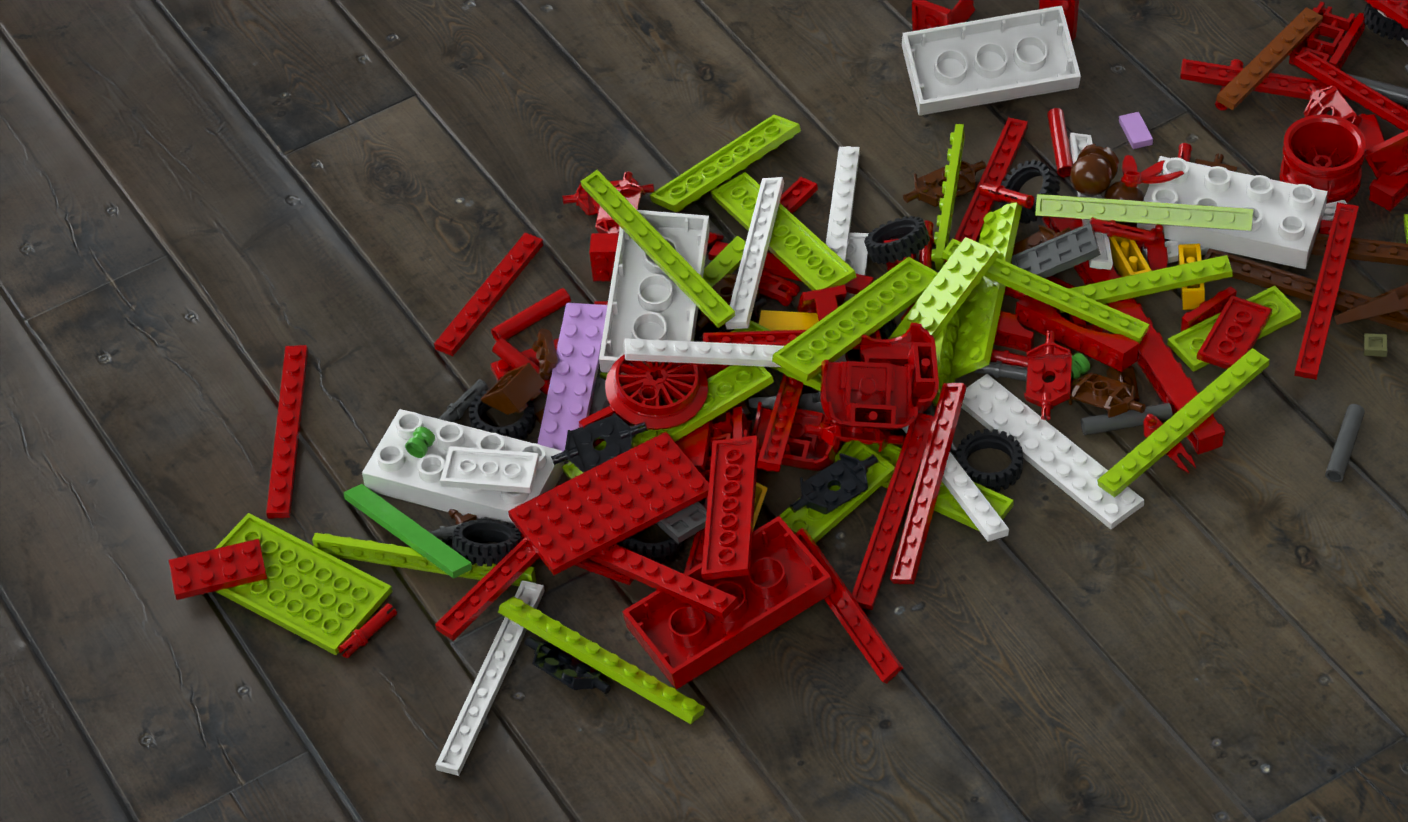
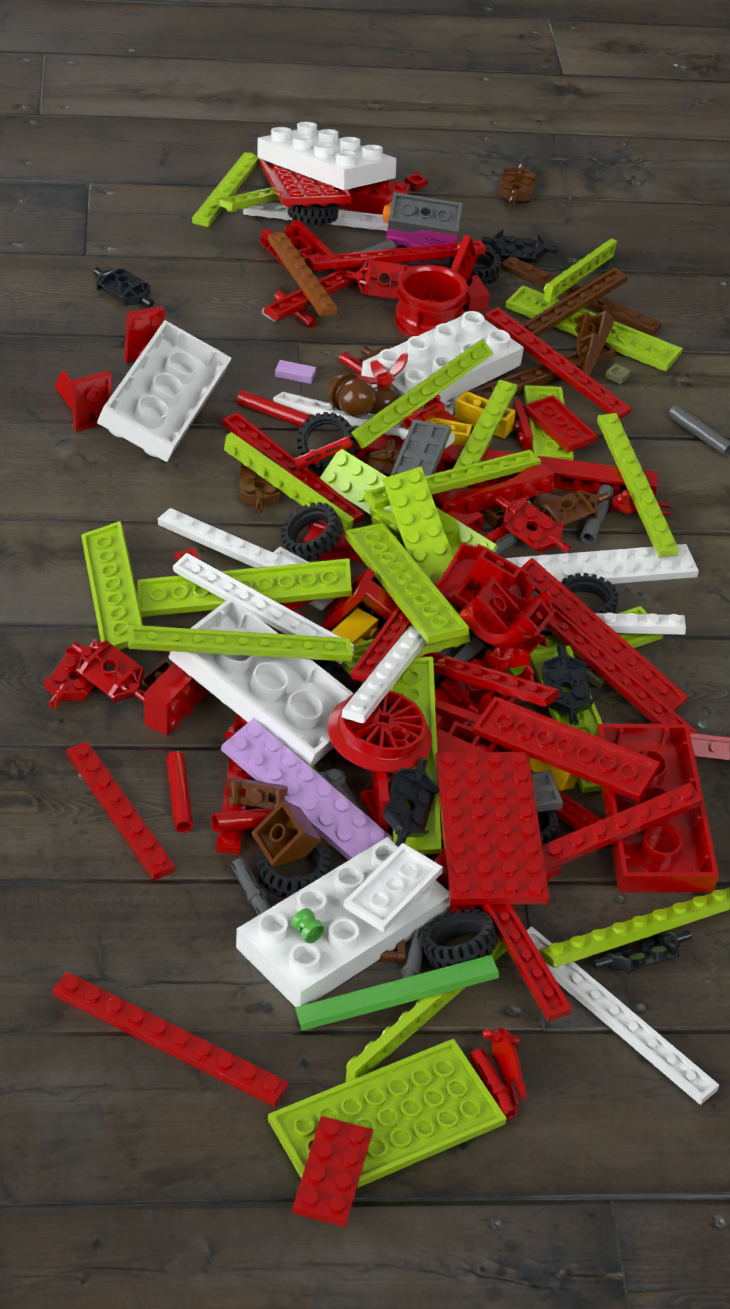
camera: 70 degrees left, 5 degrees down
none -> red piece [483,1028,526,1105]

